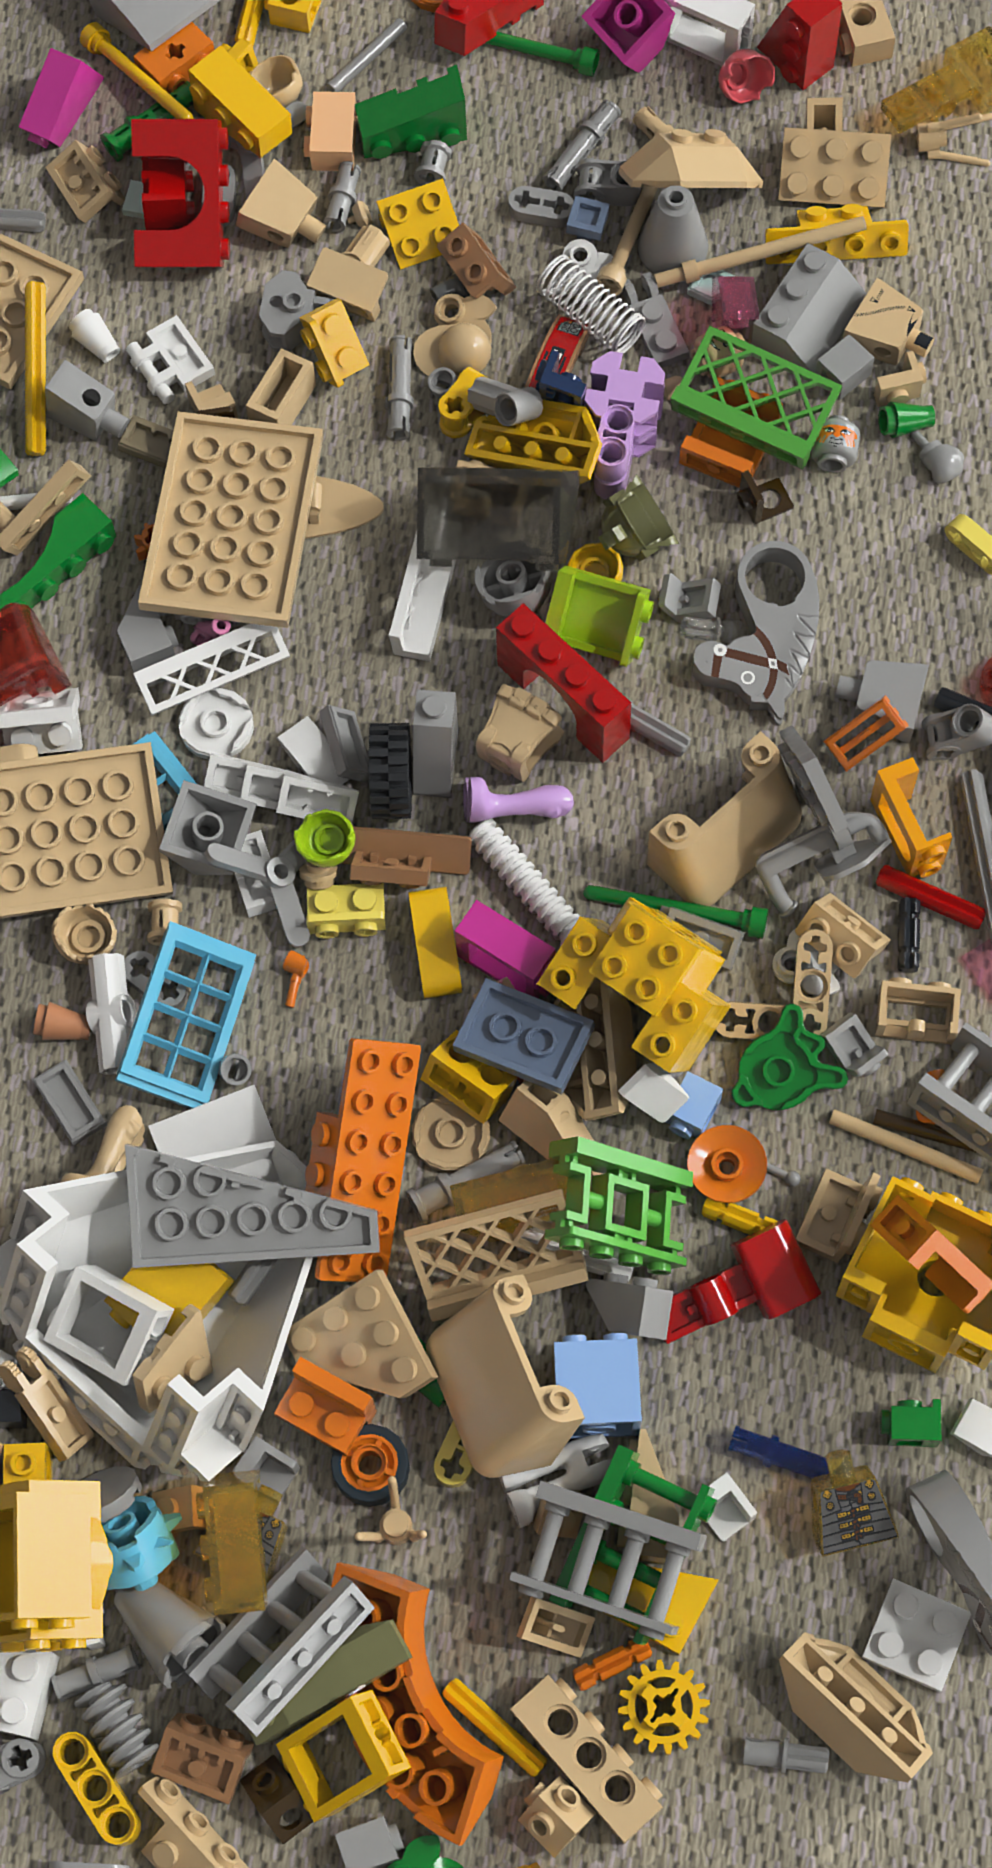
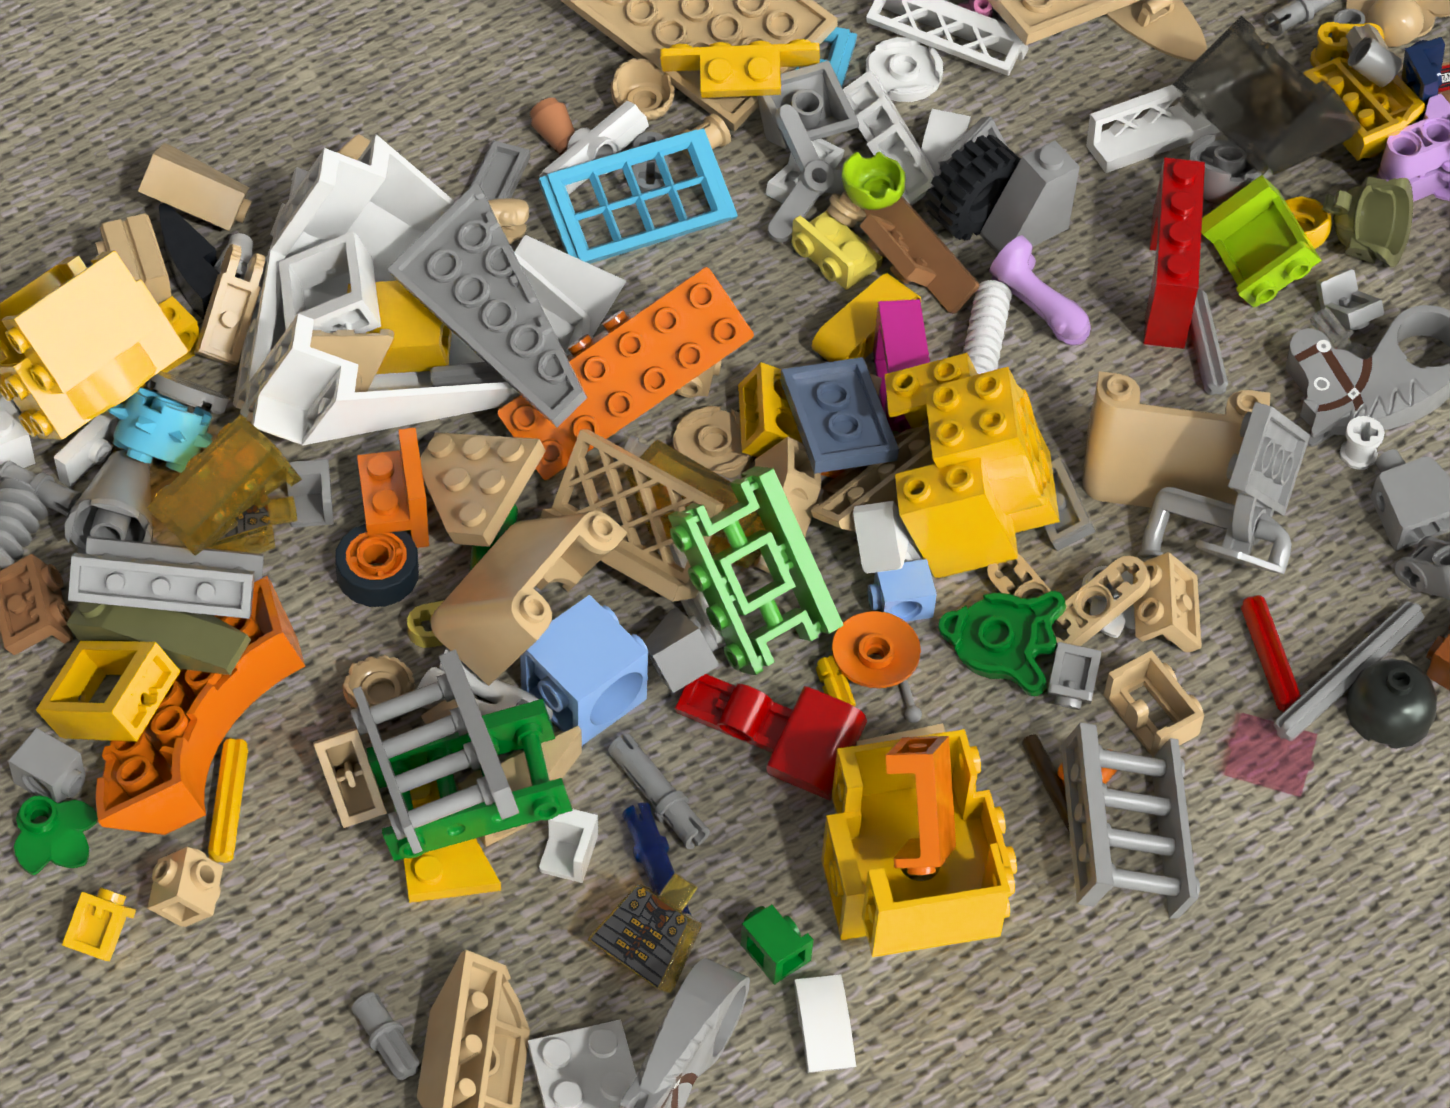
camera: 45 degrees right, 15 degrees down
light grey hinge [219,1053,252,1085] -> none
dark brown bracket [240,1755,313,1844] -> none
orange hand [283,950,309,1008] -> none
tan plant [354,1476,427,1545] -> none
tan piece [476,684,564,782] -> none
tan brick [510,1675,663,1845] -> none
orange axle [572,1639,652,1691] -> none
green piece [583,885,768,939] -> none
yellow gear [618,1659,710,1756] -> none
orange tile [823,695,909,772] -> none
tan bar [829,1109,984,1184] -> none
light orange panel [870,757,952,878] -> none
black axle [897,897,921,973] -> none
none -> tan hair [342,655,416,708]
none -> light grey pin [608,734,710,849]
none -> yellow bracket [660,39,820,98]
none -> white bush [1339,416,1385,470]

